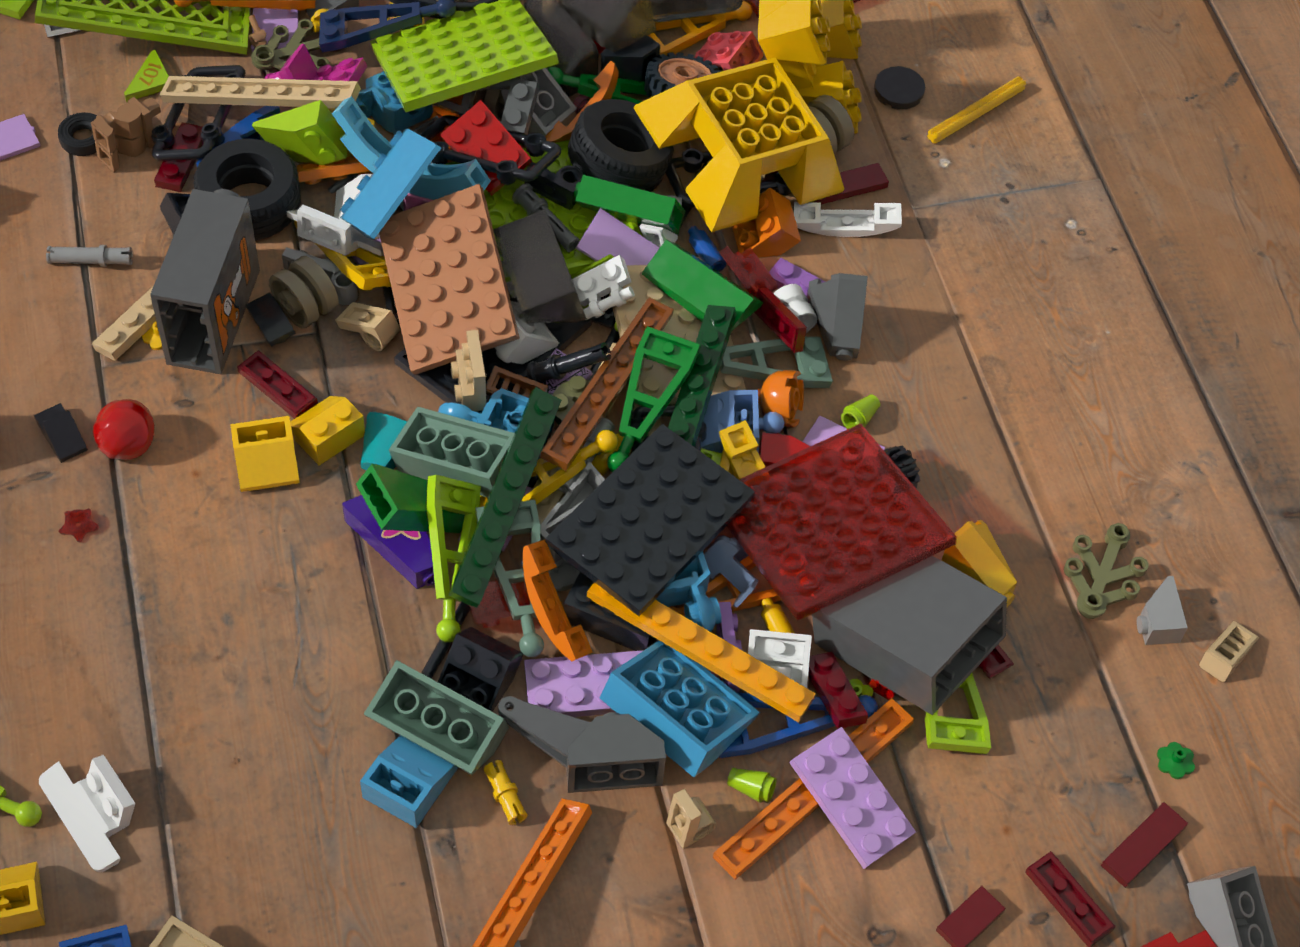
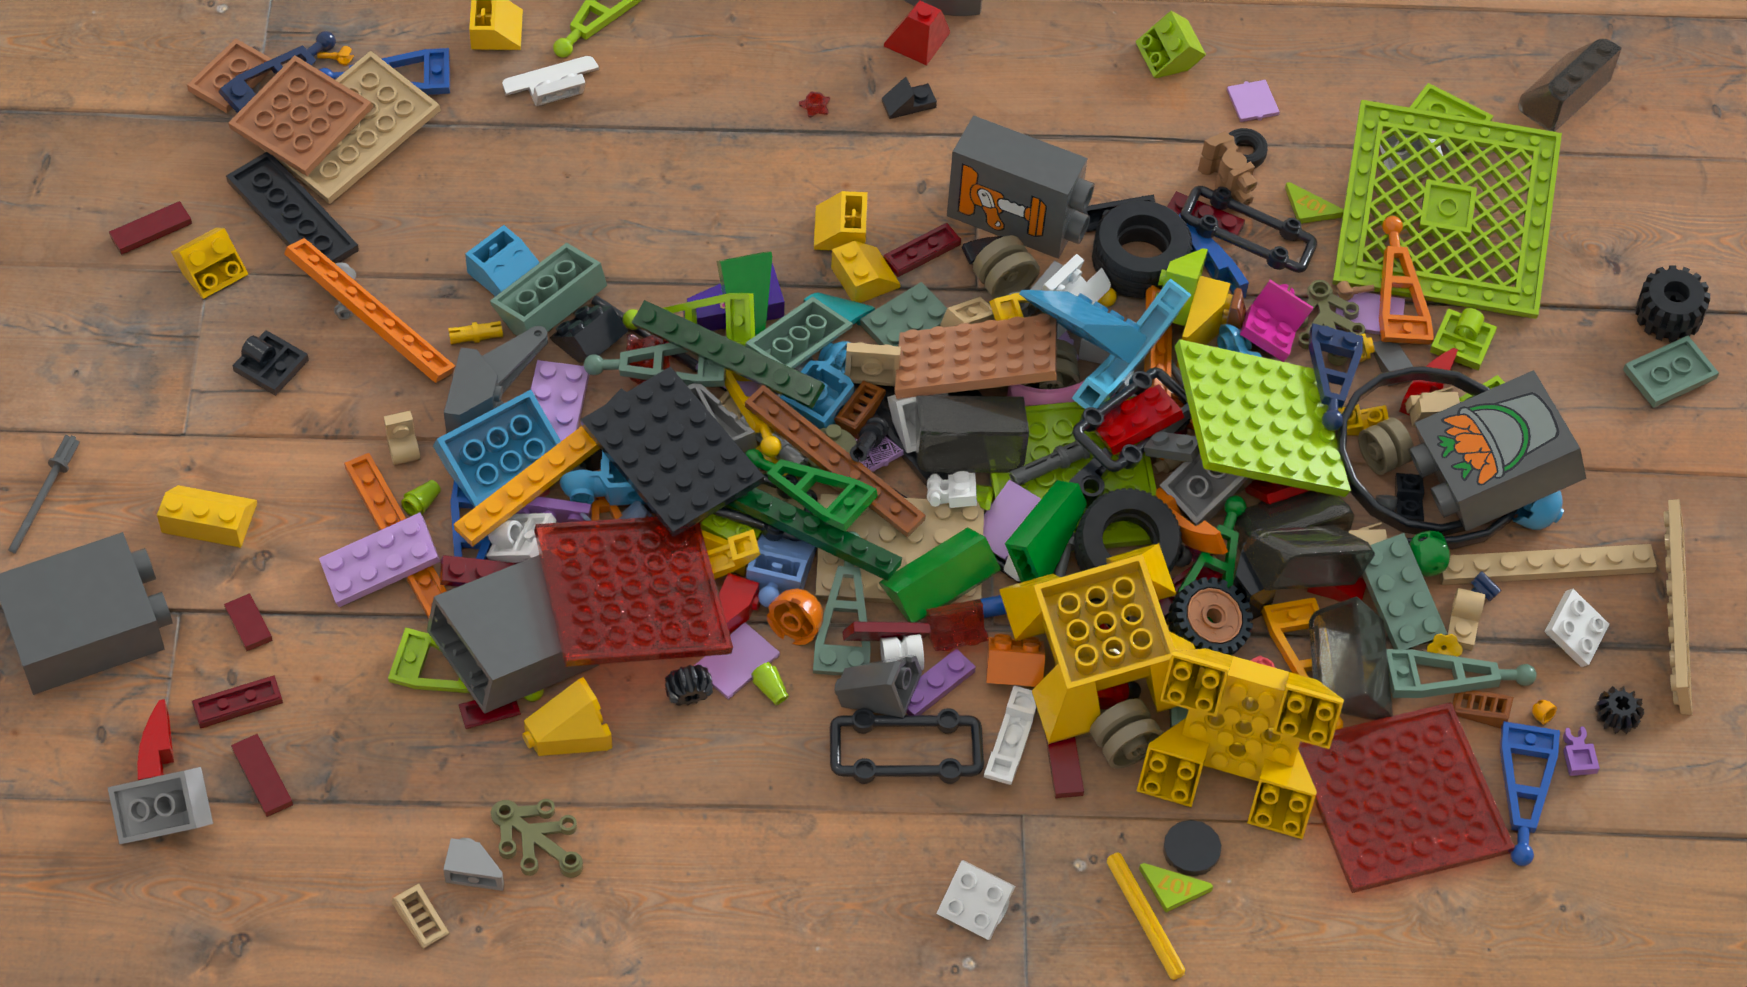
camera: 105 degrees right, 0 degrees up
light grey pin [46,245,133,267] -> none
red piece [93,399,155,460] -> none
tan plate [160,76,361,108] -> none
orange slope [523,539,593,662] -> none
green plant [1157,742,1195,779] -> none
none -> black bar [829,708,984,784]
none -> sand green plate [860,282,947,346]
none -> white plate [936,860,1016,940]
none -> lime tile [1139,863,1213,912]

